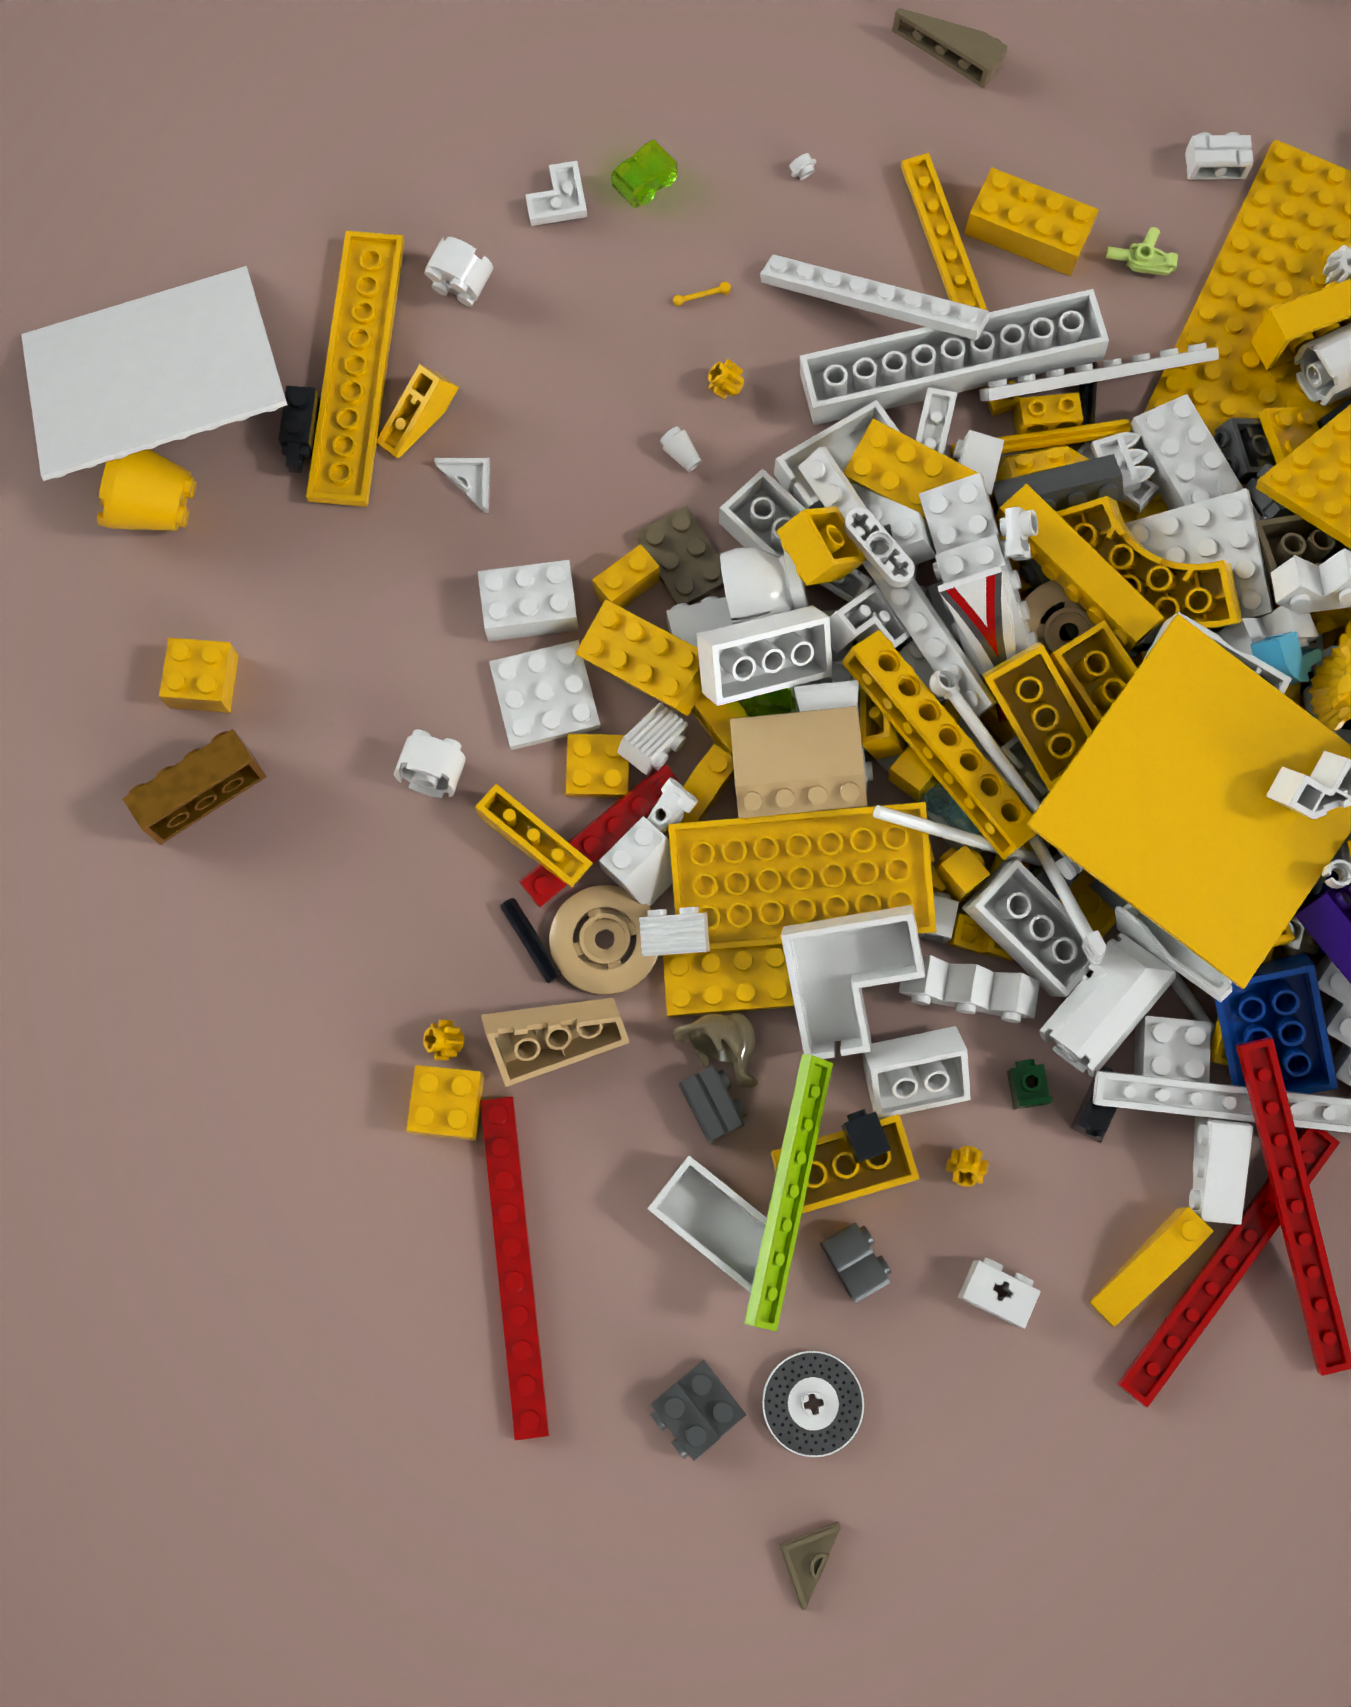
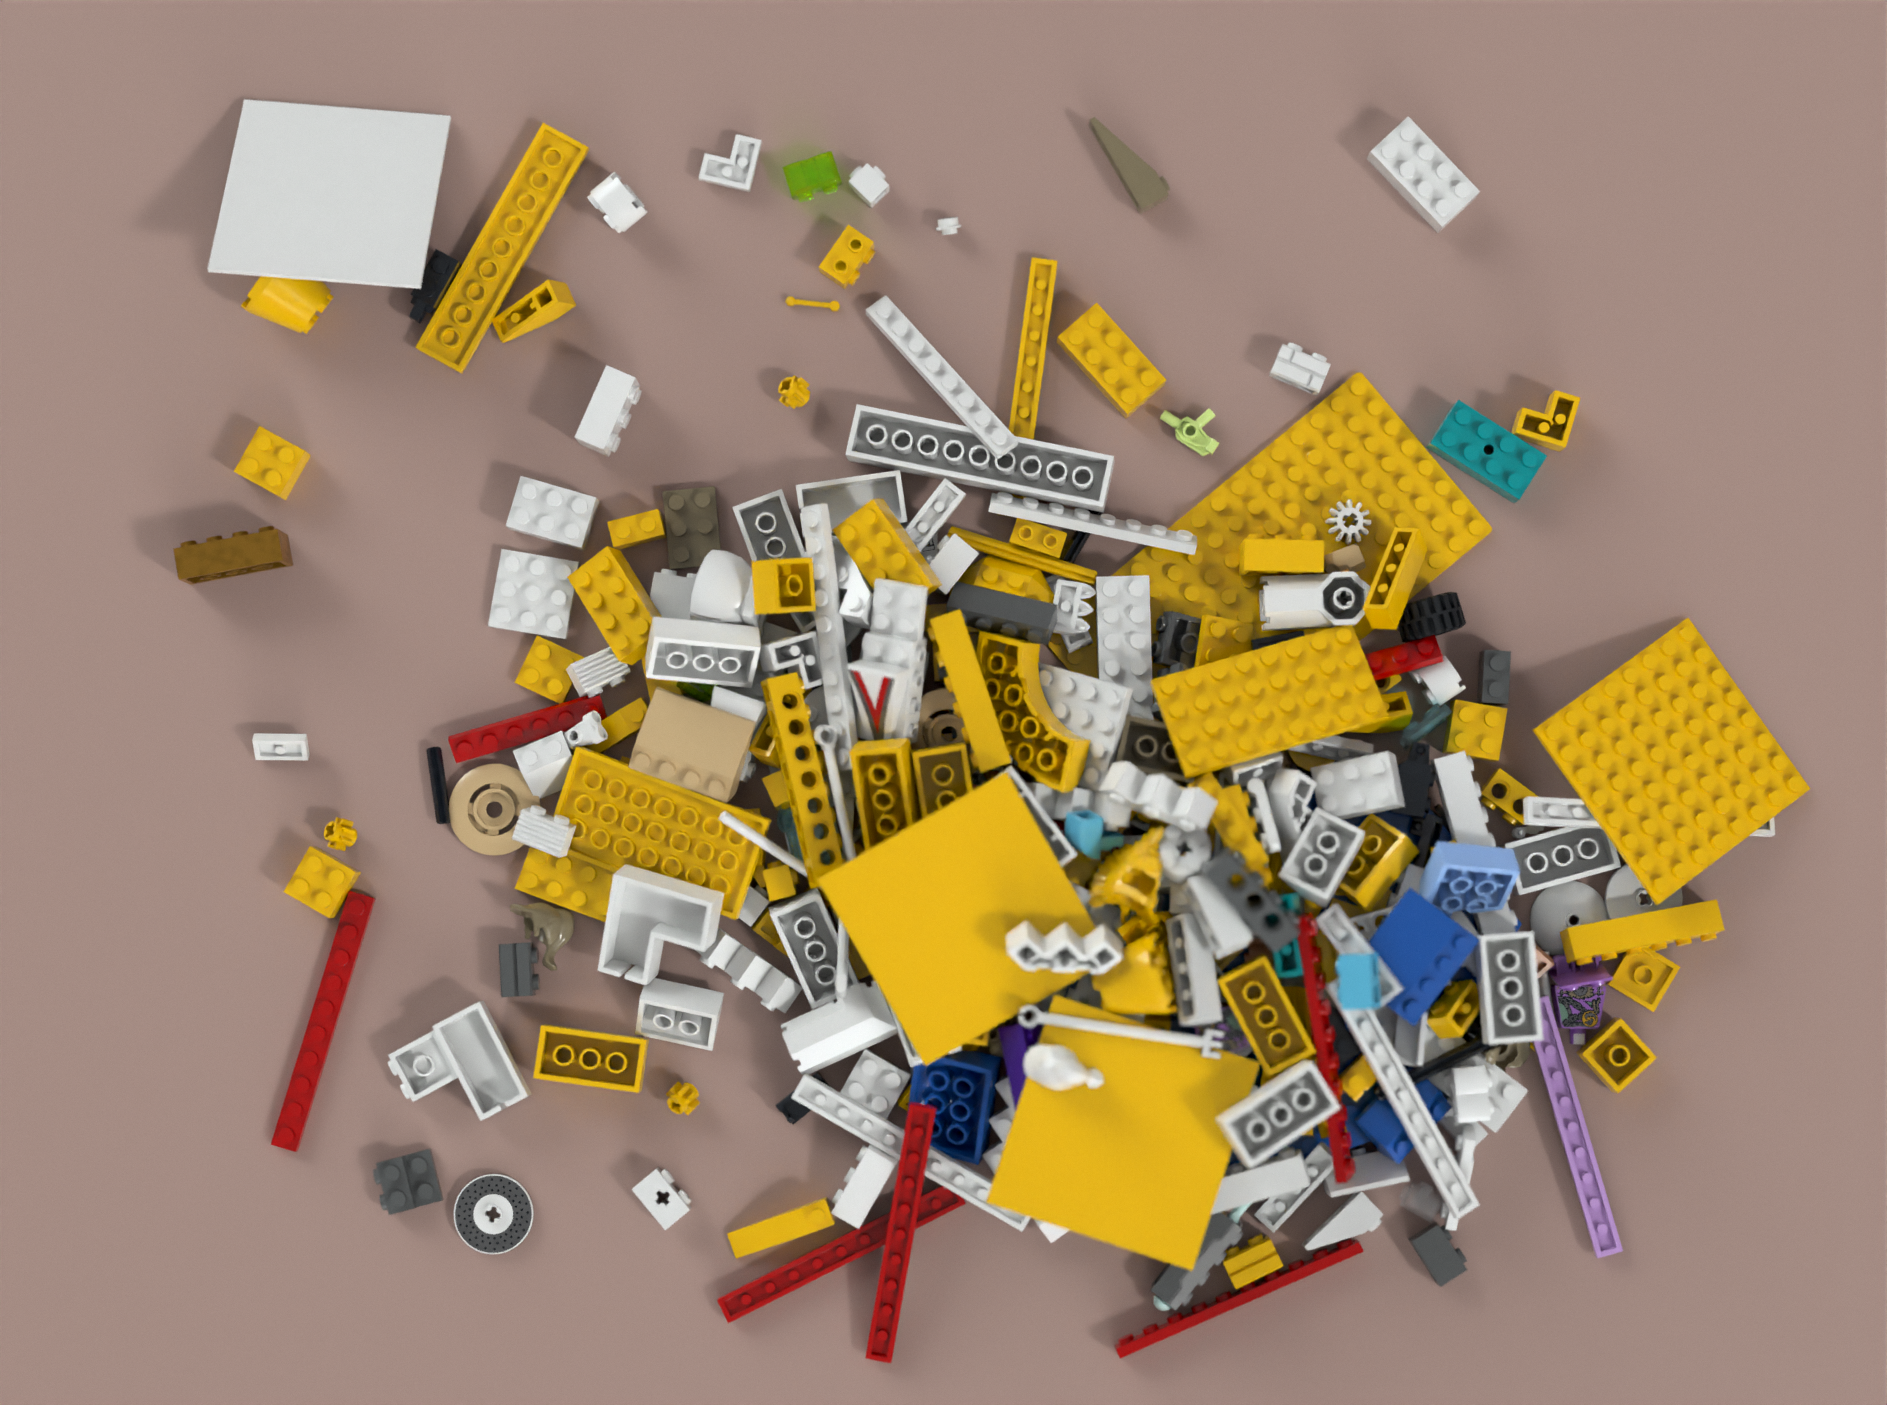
camera: 25 degrees right, 10 degrees up
white brick [394,729,466,798] -> none
white tile [434,458,490,513] -> none
yellow slope [475,784,593,888] -> none
tan wedge [481,998,630,1087] -> none
white cone [660,426,702,472] -> none
lime plate [744,1054,833,1332] -> none
dark tan tile [779,1522,841,1610] -> none
dark grey brick [820,1223,892,1303] -> none
black brick [841,1109,891,1164] -> none
white beam [844,507,915,588] -> none
white plate [1000,507,1038,561] -> none
dark green brick [1007,1059,1052,1110] -> none
none -> white plate [252,733,310,761]
none -> white plate [388,1030,458,1102]
none -> white brick [575,365,642,457]
none -> yellow brick [819,225,875,289]
none -> white brick [849,163,890,208]

